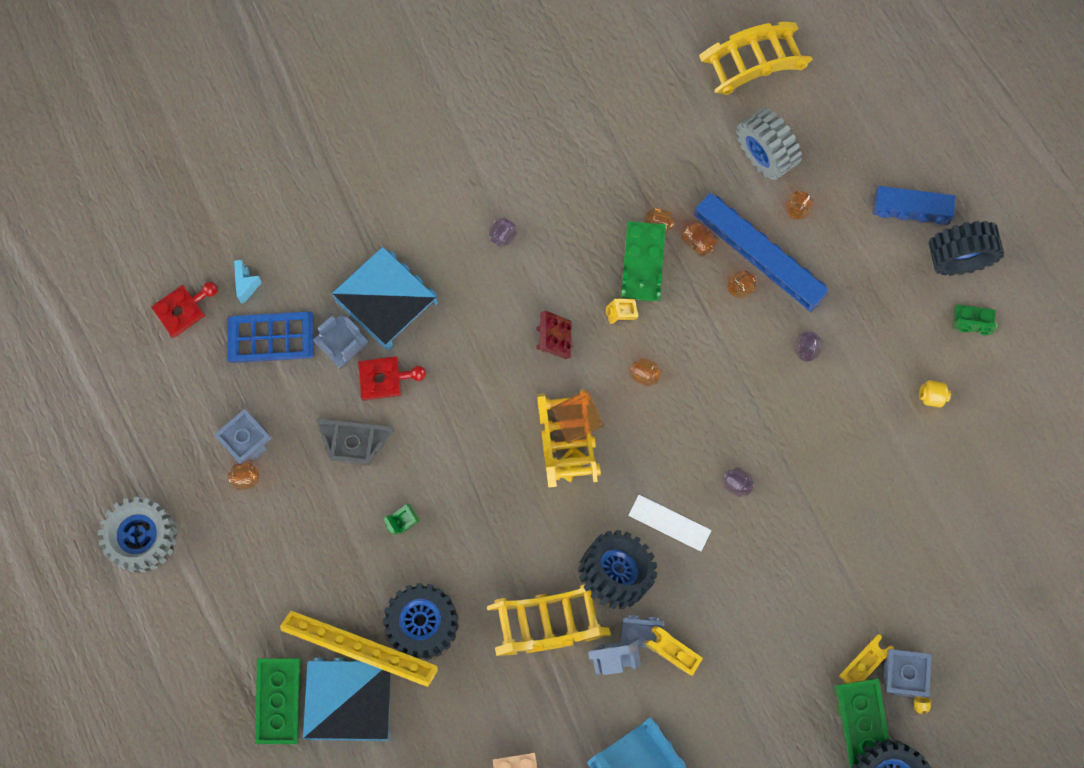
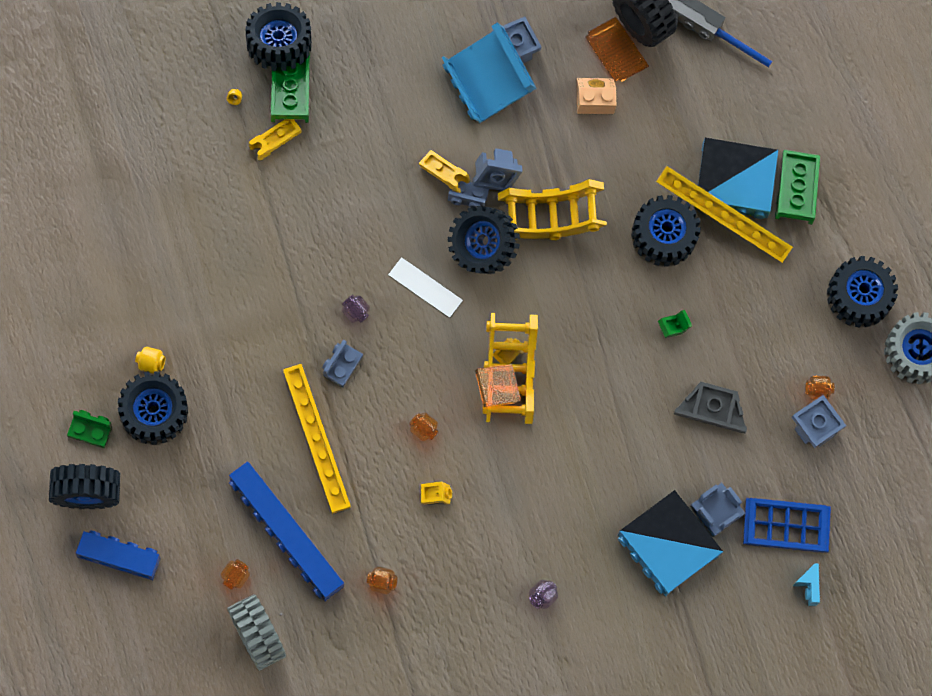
camera: 175 degrees right, 0 degrees up
red plate [151,281,218,339] -> none
red plate [358,356,426,401] -> none
dark red plate [536,311,572,359] -> none
green hinge [621,221,666,302] -> none
clear orange wheel [682,220,718,257] -> none
clear orange head [727,270,757,298] -> none
clear purple head [795,332,822,362] -> none
sand blue panel [882,649,932,698] -> none
none -> black wheel [118,371,188,445]
none -> yellow plate [283,364,351,514]
none -> sand blue bracket [322,340,363,387]
none -> black wheel [827,256,898,328]

